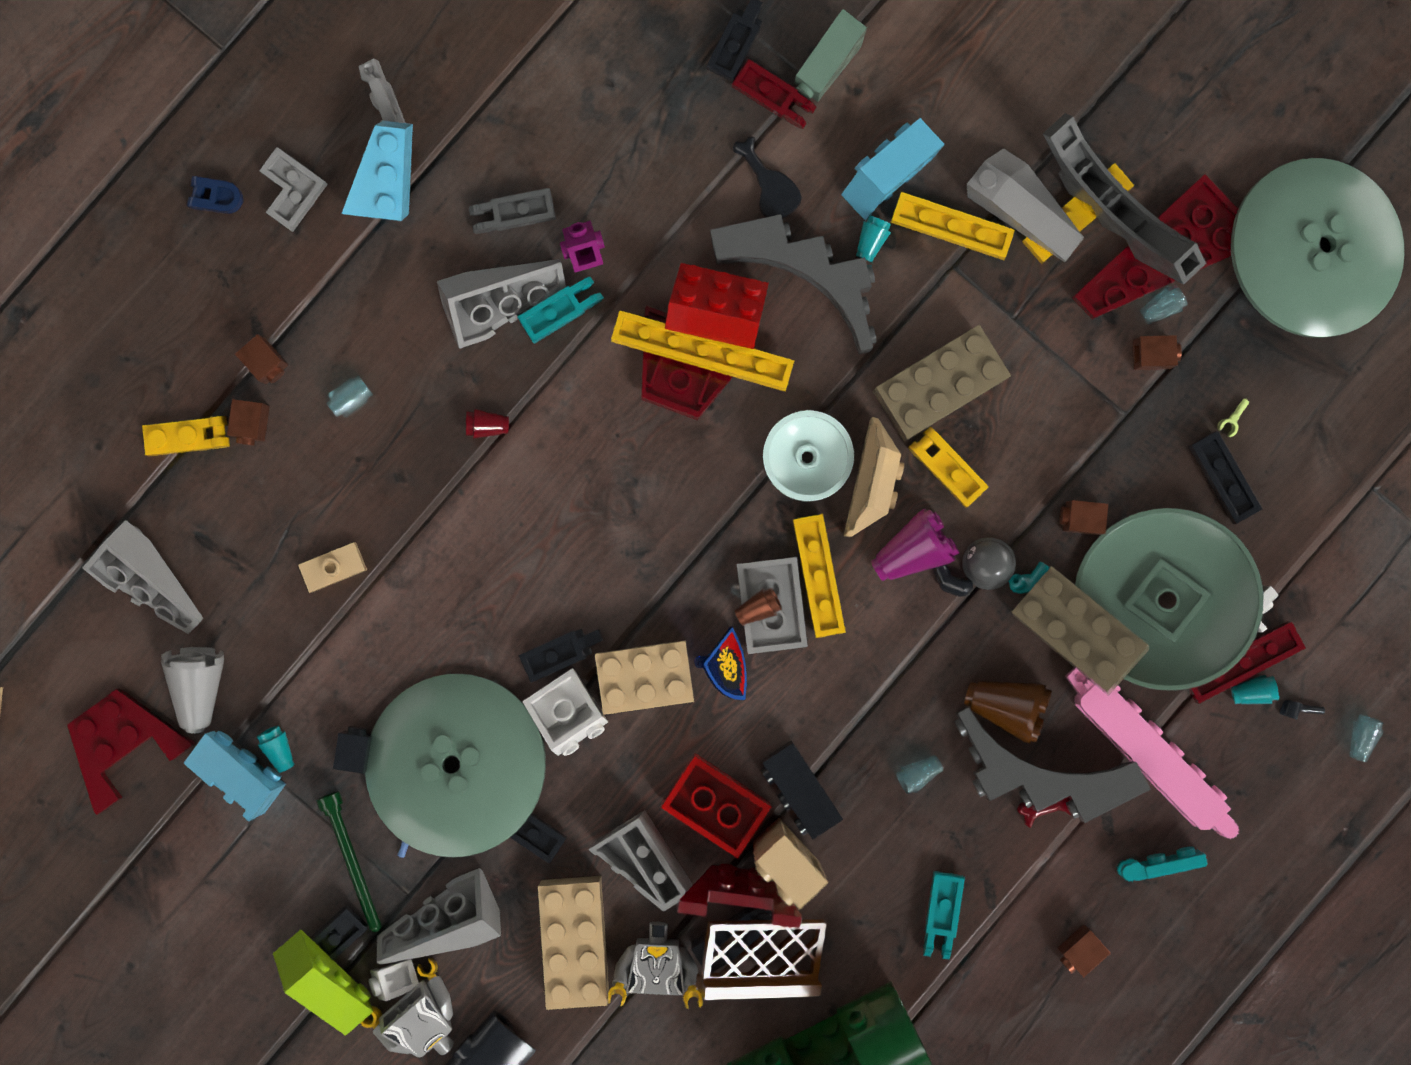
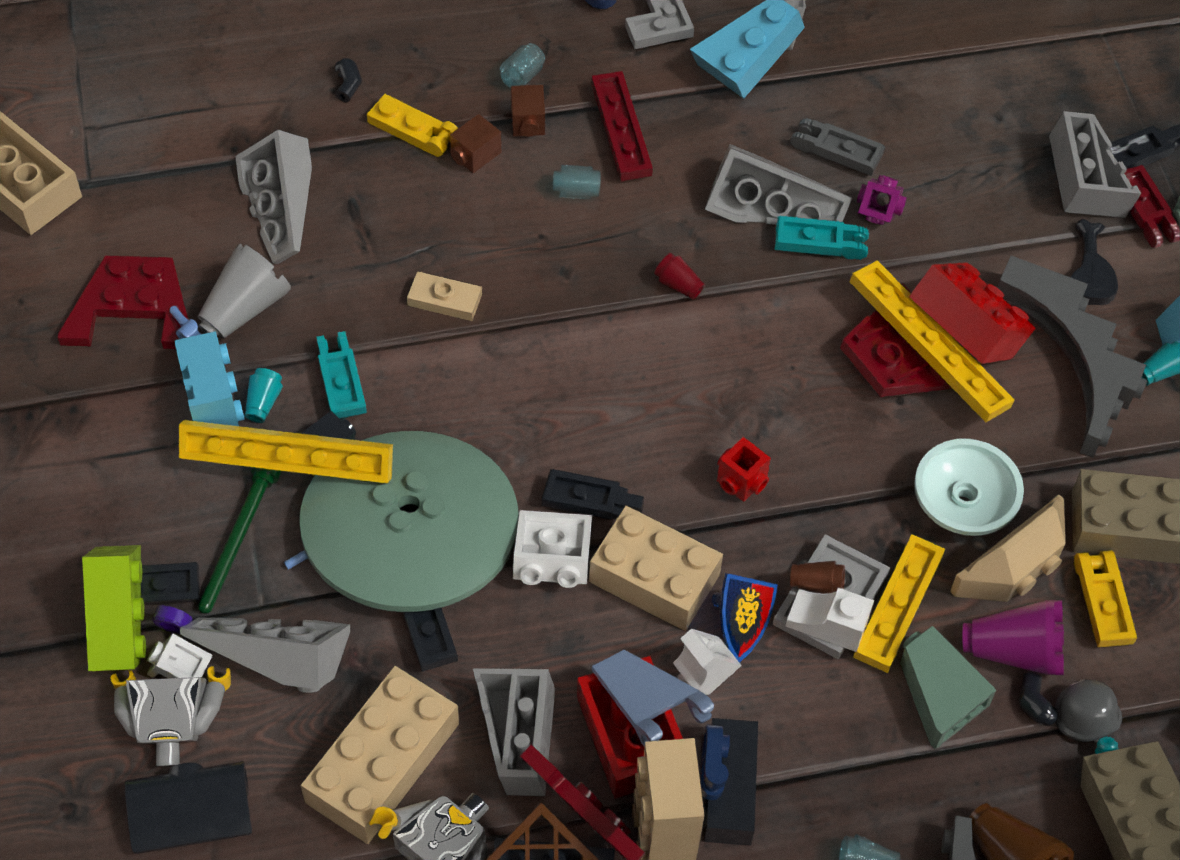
camera: 35 degrees right, 30 degrees down
none -> dark purple tile [152,605,193,634]
none -> medium blue hand [170,306,201,339]
none -> yellow plate [179,420,393,483]
none -> teal hinge [316,331,367,419]
none -> black arm [334,58,362,103]
none -> clear light blue brick [500,43,545,87]
none -> dark red plate [591,71,653,181]
none -> sand blue flag [592,650,714,748]
none -> white arch [673,628,742,695]
none -> dark blue plate [700,724,730,800]
none -> red brick [717,437,771,502]
none -> white arch [786,588,874,652]
none -> sand green slope [900,626,996,750]
none -> light grey wedge [1049,111,1141,218]

